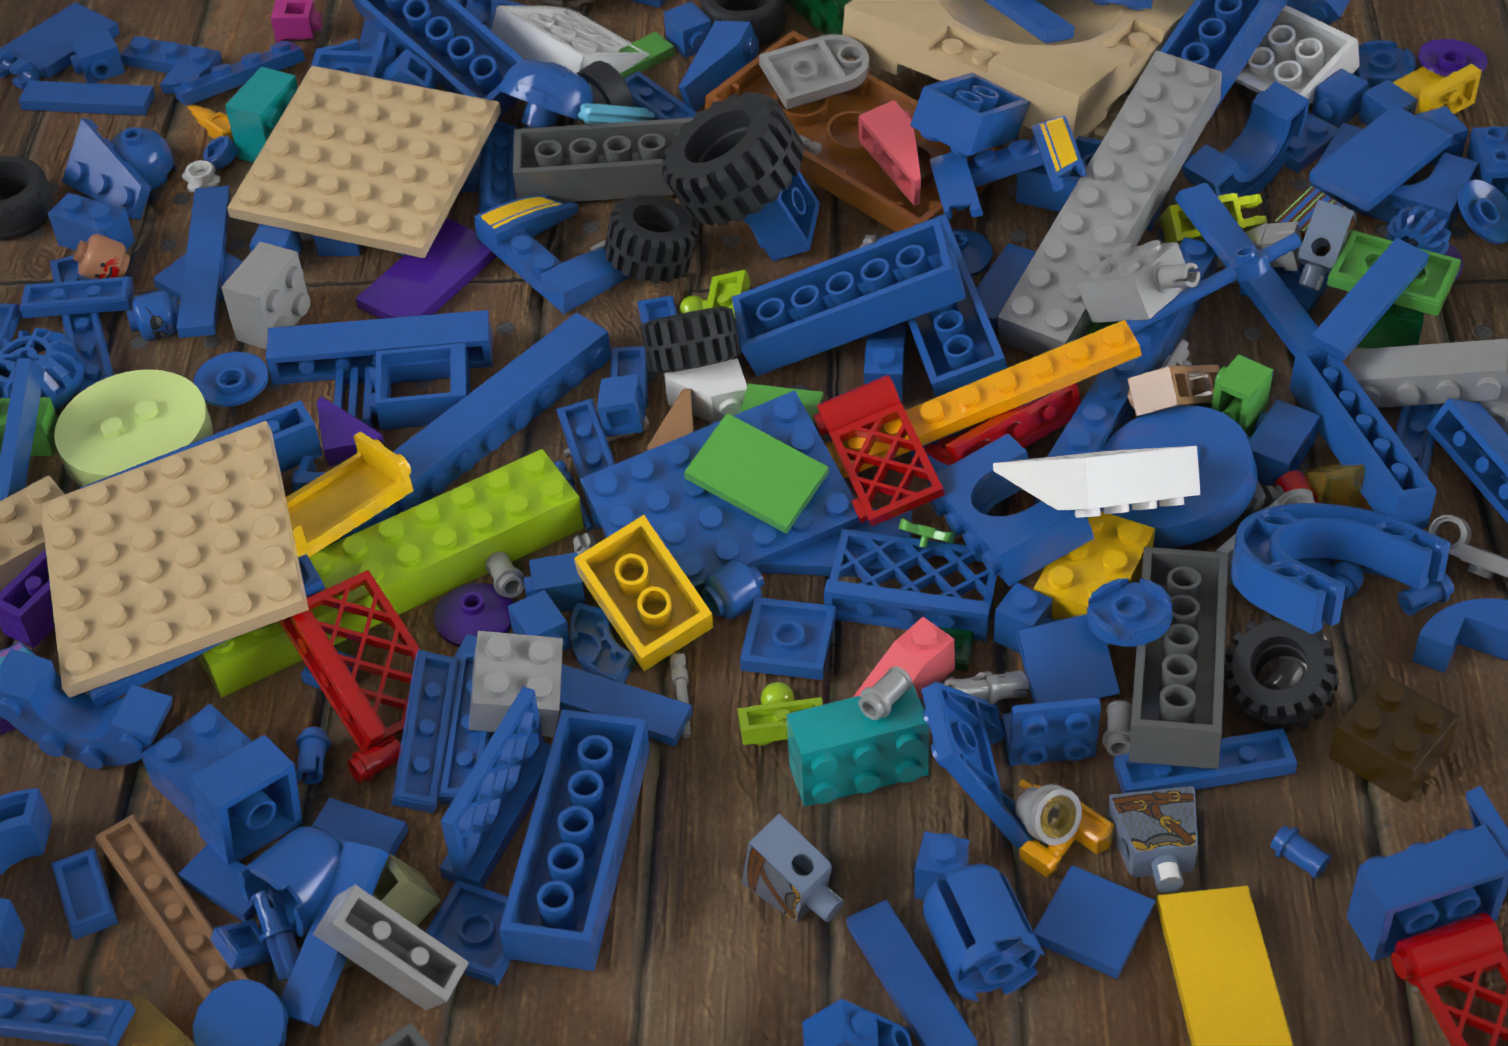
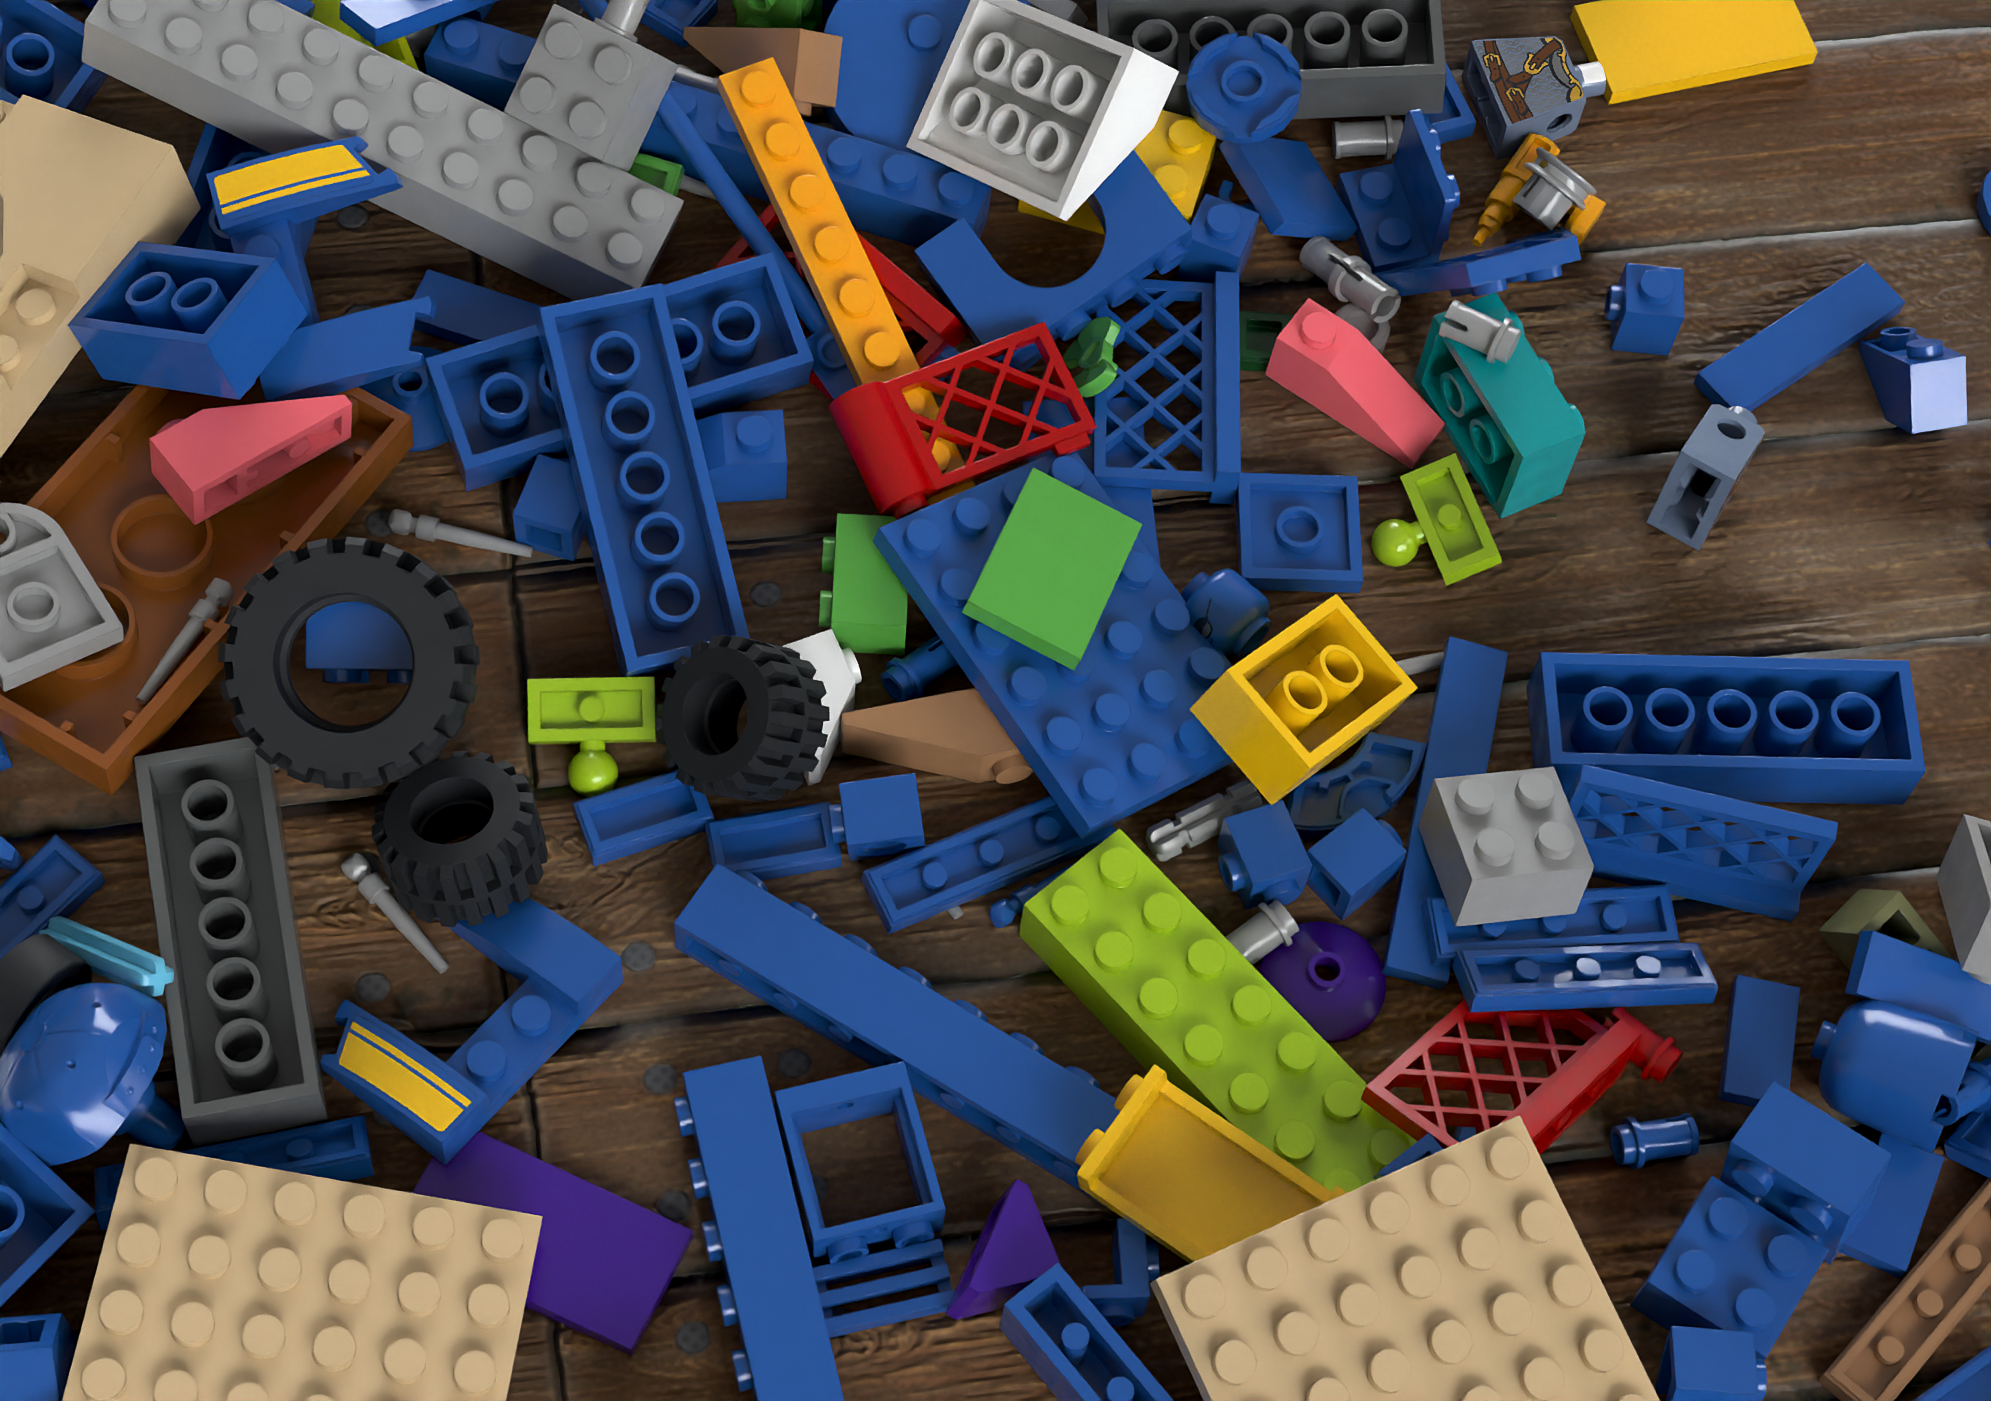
camera: 110 degrees left, 15 degrees up
blue tile [426,879,512,986] -> none
blue cylinder [923,863,1044,1001] -> none
blue tile [1034,865,1155,979] -> none

